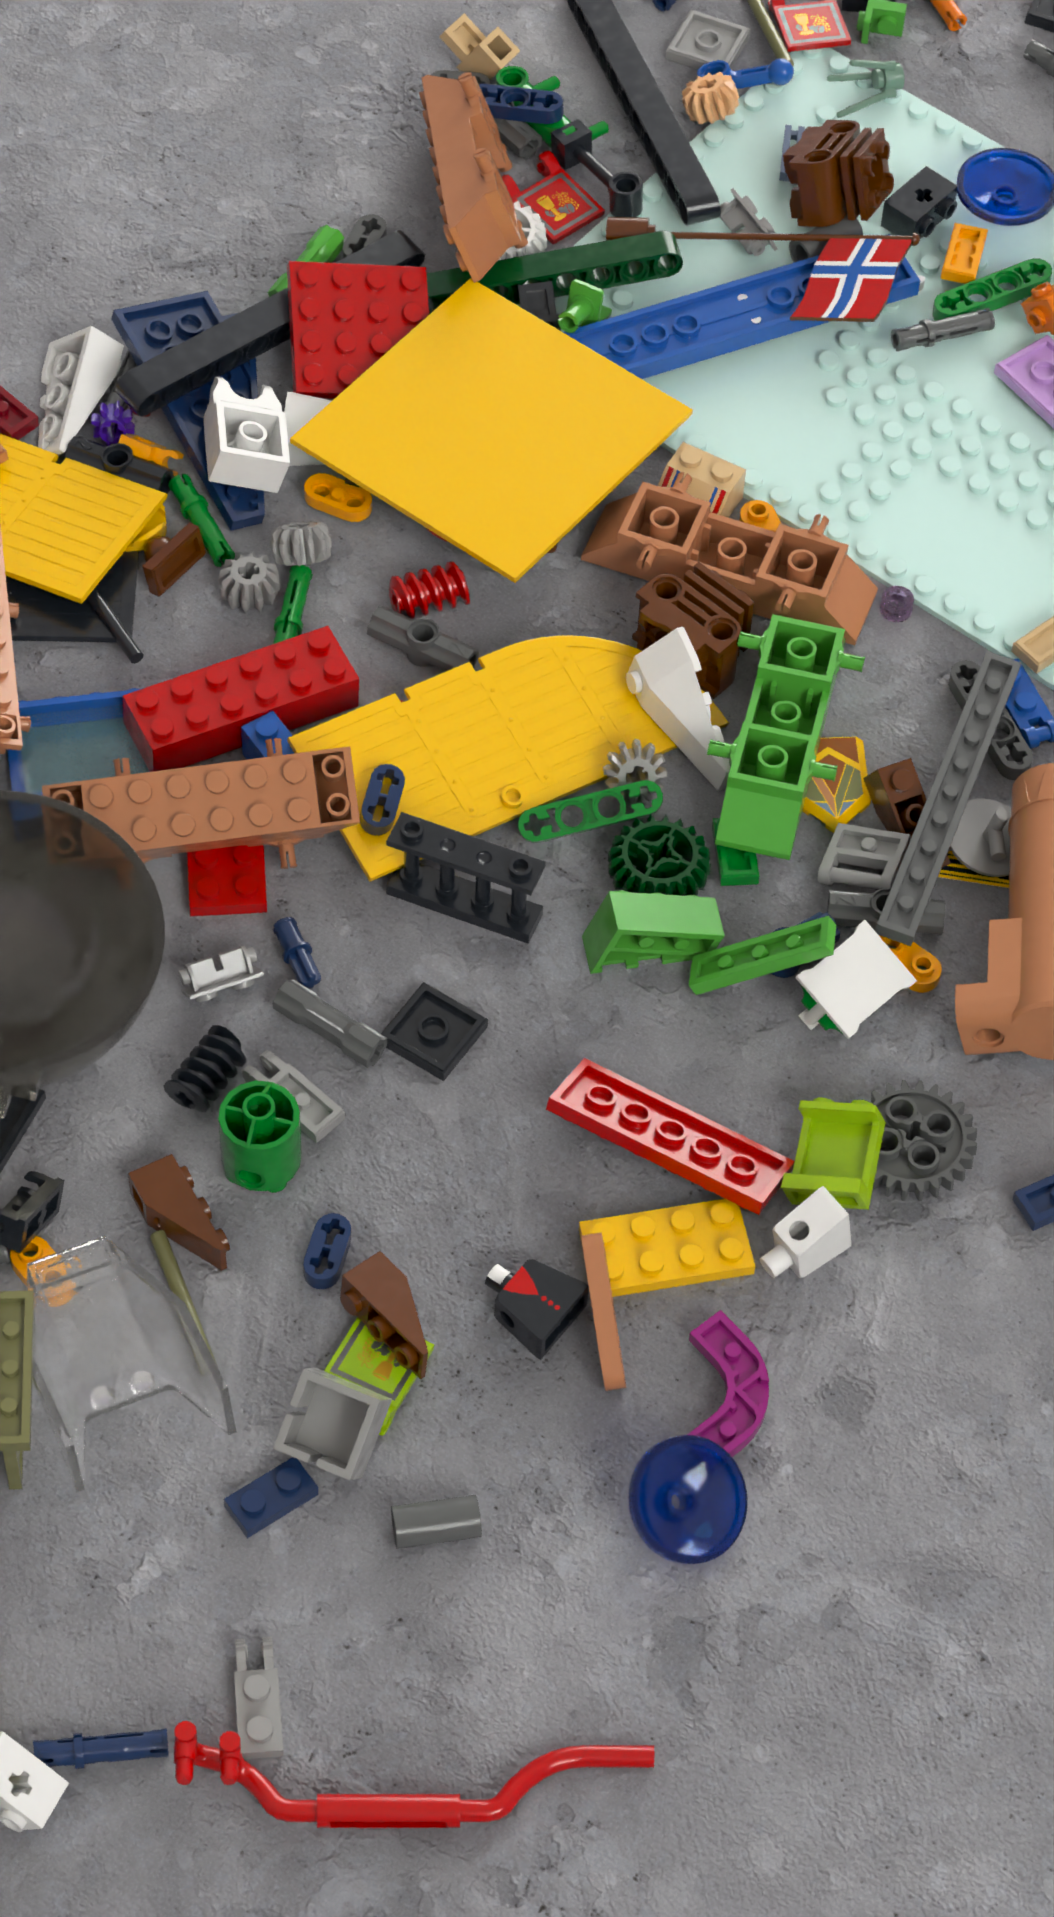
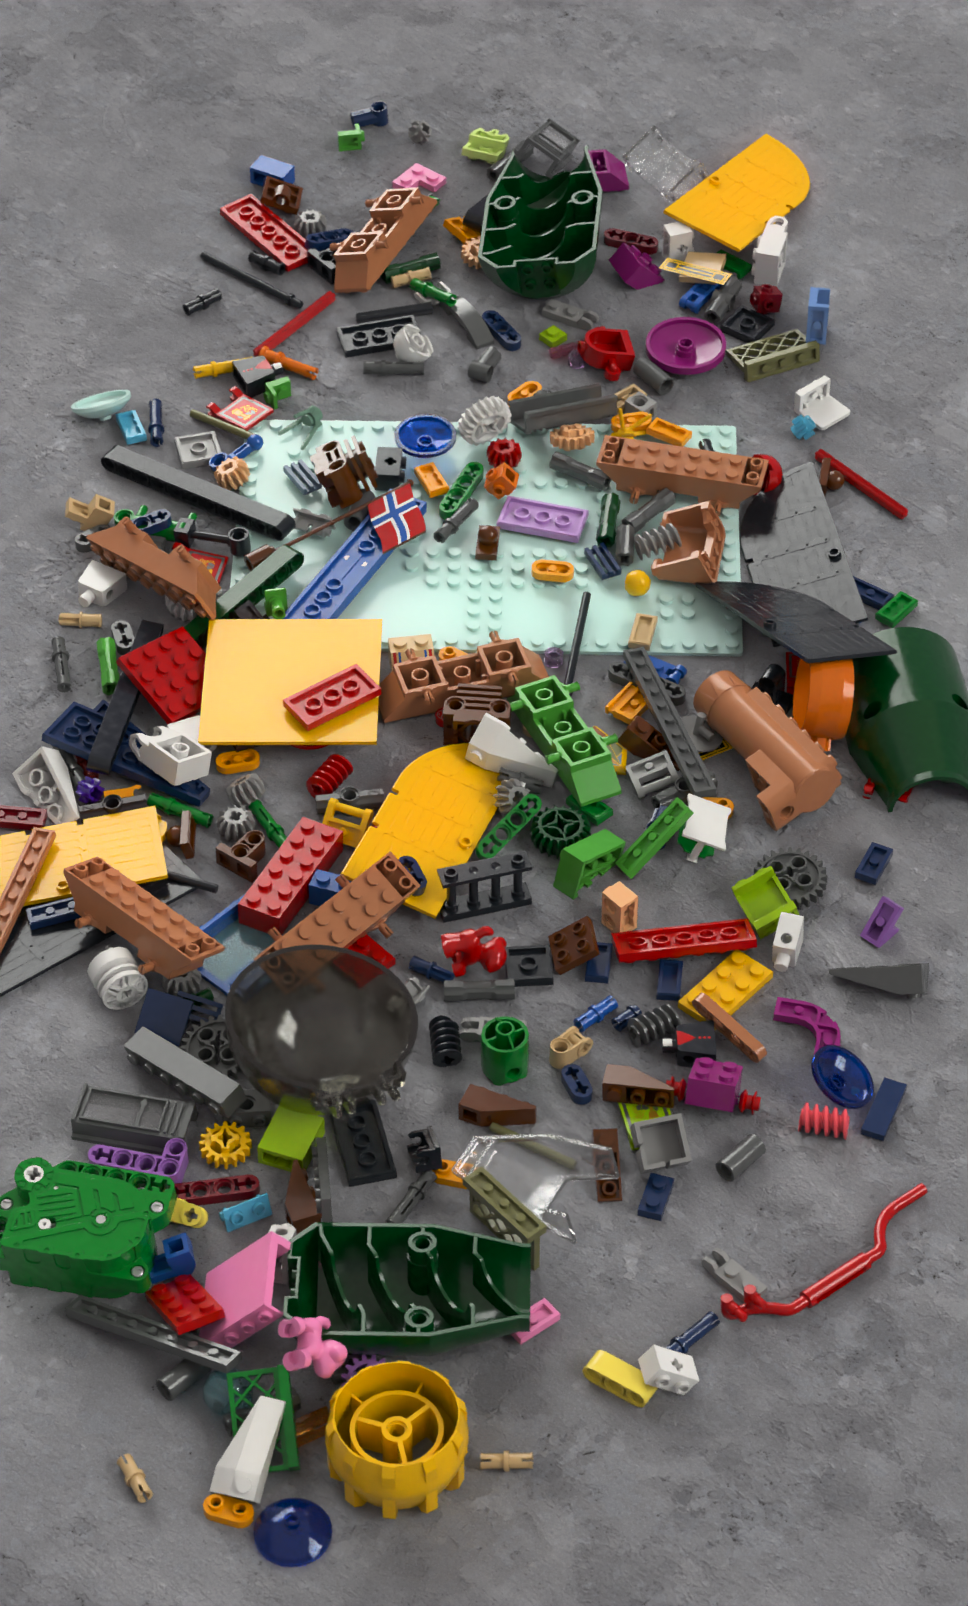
camera: 35 degrees left, 10 degrees down
none -> dark grey pin [51,636,71,692]
none -> tan axle [59,611,102,628]
none -> white torso [78,560,127,607]
none -> reddish brown tile [215,830,266,883]
none -> plate [283,663,382,731]
none -> yellow plate [322,798,374,848]
none -> red animal [441,926,507,978]
none -> reddish brown tile [475,525,500,561]
none -> dark grey pin [497,767,544,794]
none -> light orange plate [531,560,574,582]
none -> reddish brown plate [548,916,600,975]
none -> tan piece [549,1026,593,1069]
none -> black bar [564,592,591,696]
none -> blue pin [573,995,618,1032]
none -> dark blue tile [585,942,613,983]
none -> reddish brown slope [591,1128,622,1202]
none -> light nougat brick [601,881,638,933]
none -> light orange plate [605,682,648,724]
none -> dark blue pin [611,1005,642,1032]
none -> dark grey piece [627,1004,681,1048]
none -> dark blue tile [656,959,683,1001]
none -> magenta brick [666,1057,761,1115]
none -> coral piece [798,1102,850,1140]
none -> dark grey wedge [829,963,929,999]
none -> medium lavender slope [860,896,904,948]
none -> dark blue tile [861,1077,907,1141]

